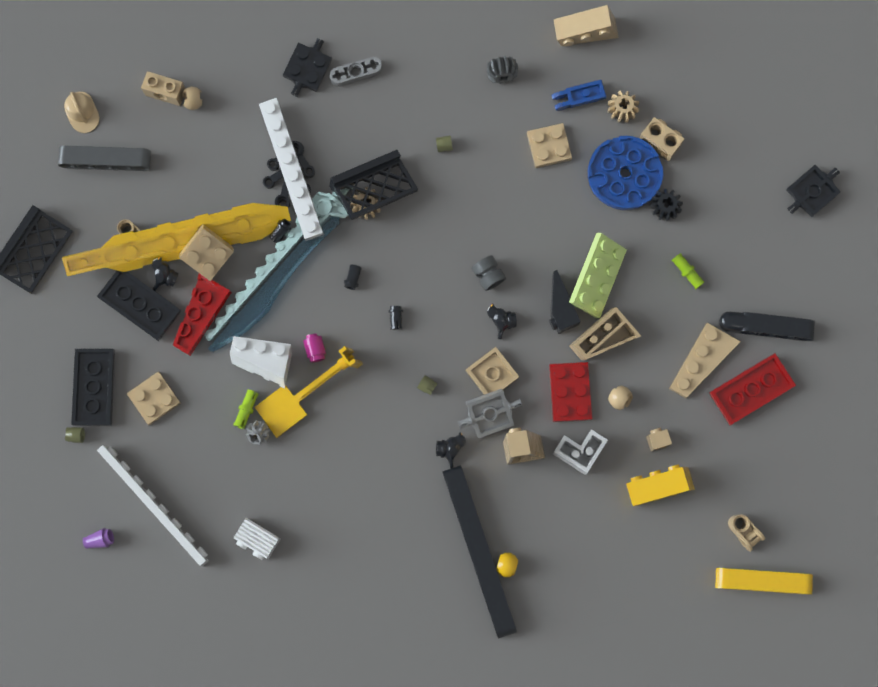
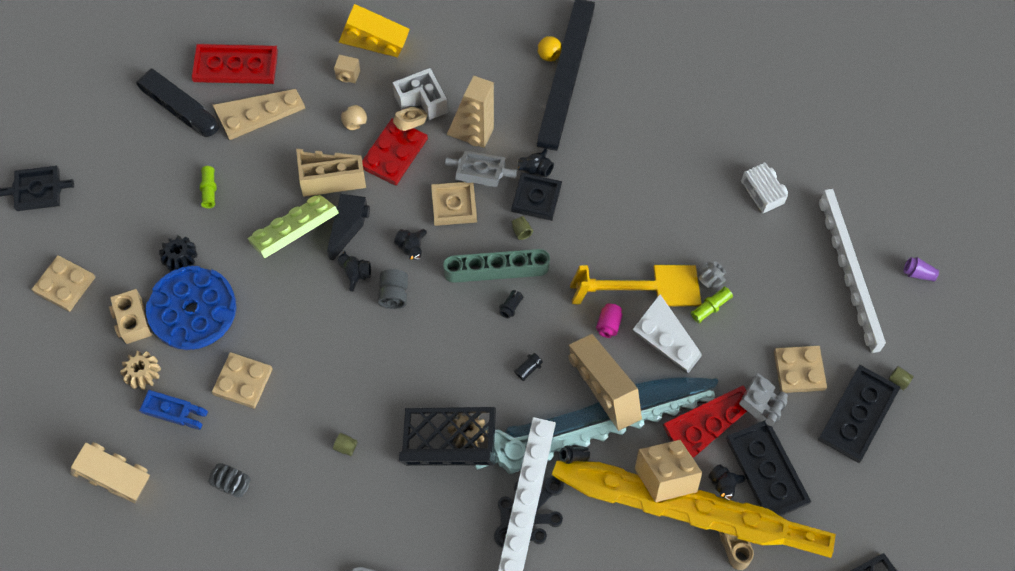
camera: 150 degrees left, 15 degrees down
none -> tan plate [31,255,96,312]
none -> black animal [338,251,371,292]
none -> tan plate [393,107,427,131]
none -> sand green beam [443,249,550,283]
none -> black plate [511,172,562,221]
none -> tan wedge [568,334,642,431]
none -> light grey plate [739,373,788,426]

